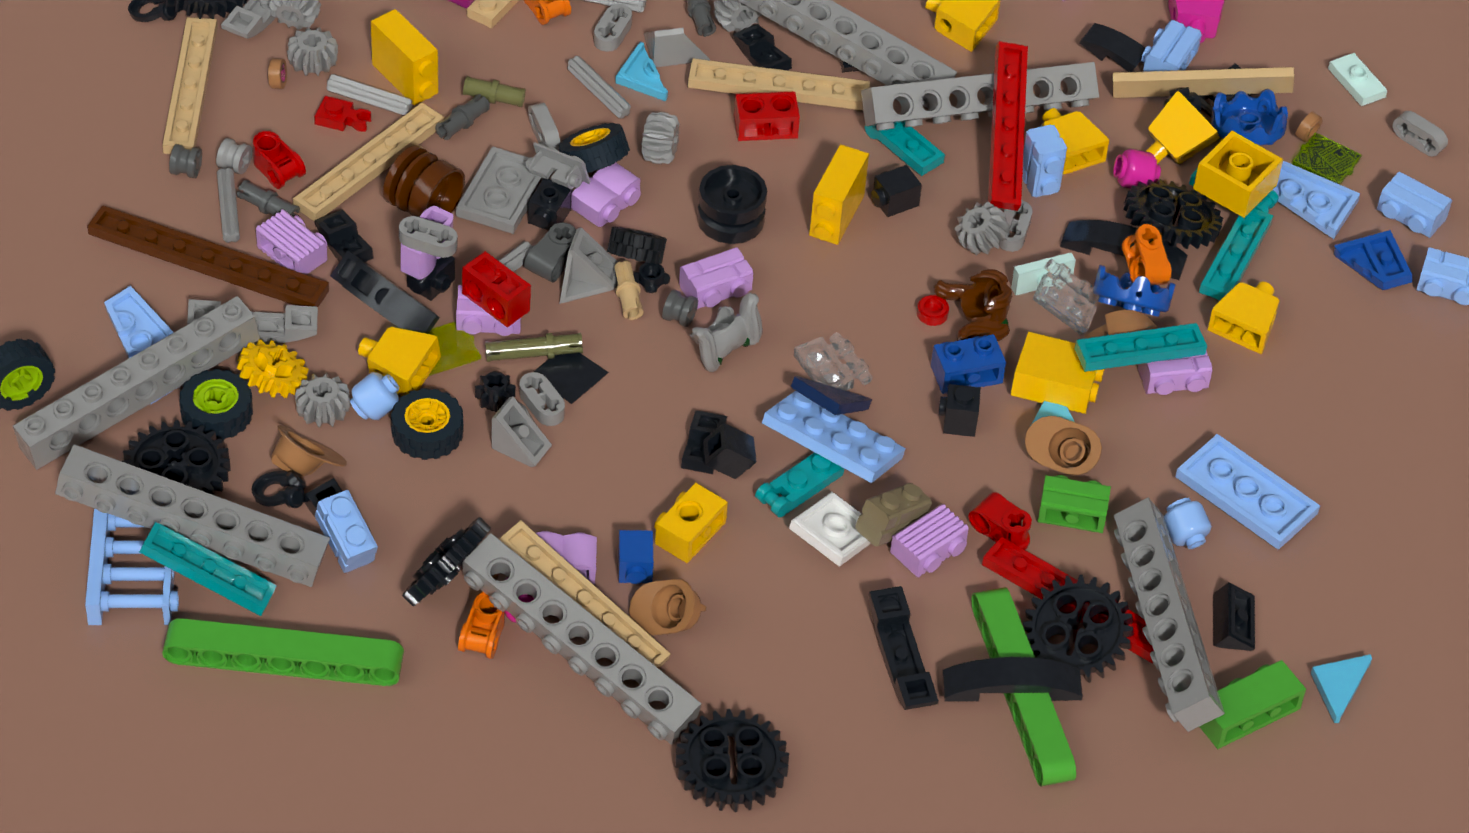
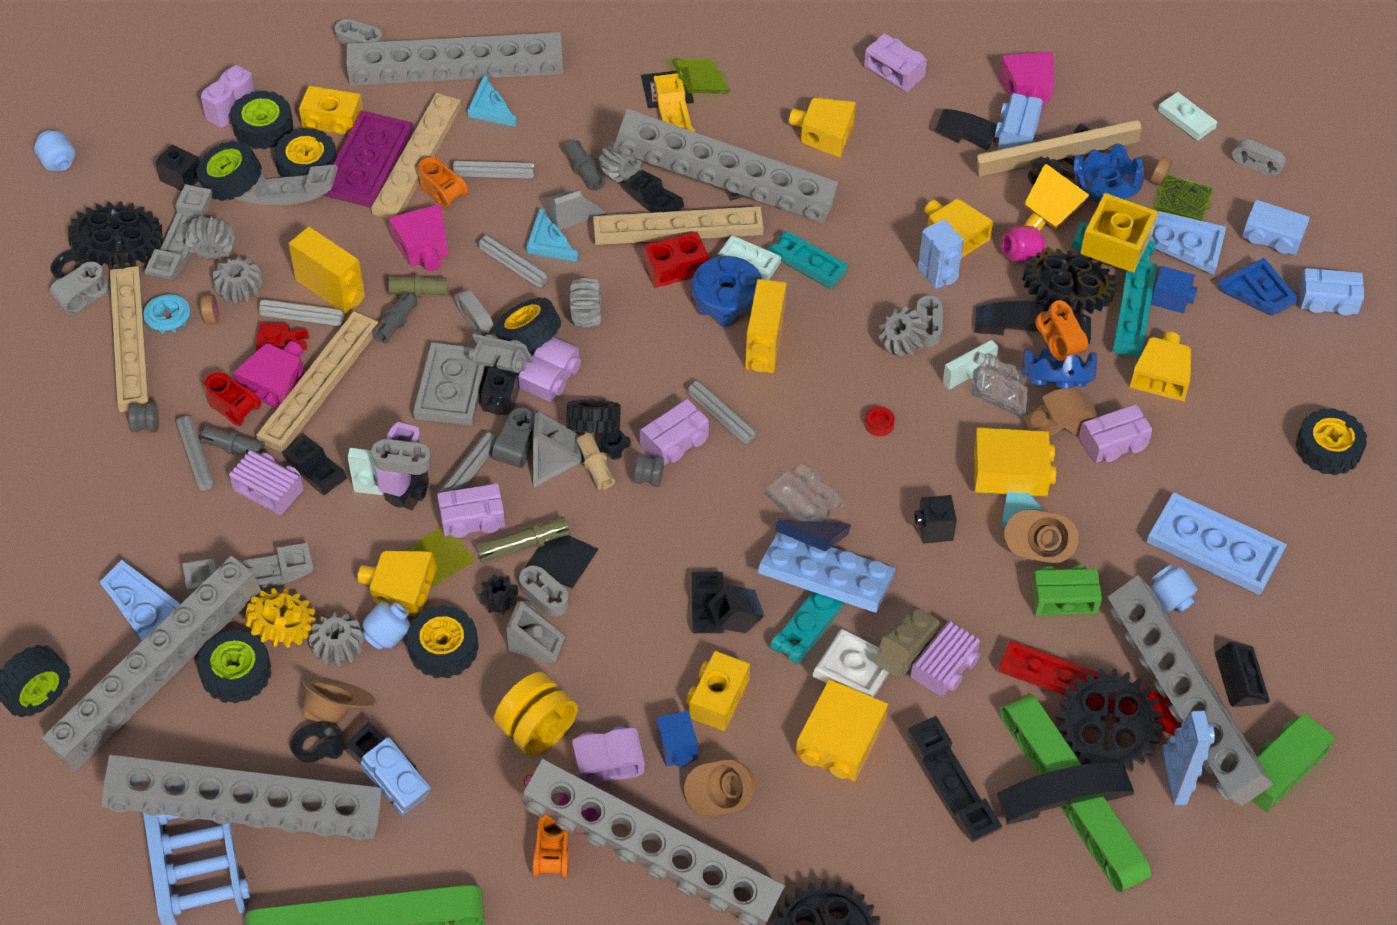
camera: 10 degrees left, 5 degrees up
reddish brown plate [87,205,329,307] -> none
black gear [121,420,231,495] -> none
teal plate [139,522,277,616] -> none
light grey wheel [216,138,253,174] -> none
black slope [330,250,440,334] -> none
reddish brown wheel [383,145,465,217] -> none
black gear [402,517,491,607] -> none
red brick [462,251,531,328] -> none
tan plate [499,520,671,669] -> none
light grey beam [594,4,632,52] -> none
light grey hair [690,292,763,372] -> none
black wheel [697,165,767,244] -> none
light grey brick [861,62,1099,131] -> none
black brick [871,165,922,217] -> none
blue brick [931,334,1006,394] -> none
reddish brown hair [934,269,1012,341] -> none
red piece [968,492,1032,550] -> none
red plate [988,41,1028,211] -> none
teal plate [1074,323,1207,372] -> none
medium azure tile [1311,655,1372,724] -> none
none -> light grey piece [49,262,108,315]
none -> medium azure gear [143,294,191,335]
none -> dark pink torso [234,341,304,408]
none -> light aqua plate [348,448,384,495]
none -> dark pink torso [389,204,448,271]
none -> yellow wheel [494,672,578,757]
none -> light grey axle [688,380,756,444]
none -> blue plate [691,256,762,327]
none -> light aqua plate [718,235,781,280]
none -> yellow brick [796,679,889,782]
none -> blue brick [1151,266,1197,314]
none -> light blue wing [1161,711,1215,805]
none -> black wheel [1296,408,1367,475]

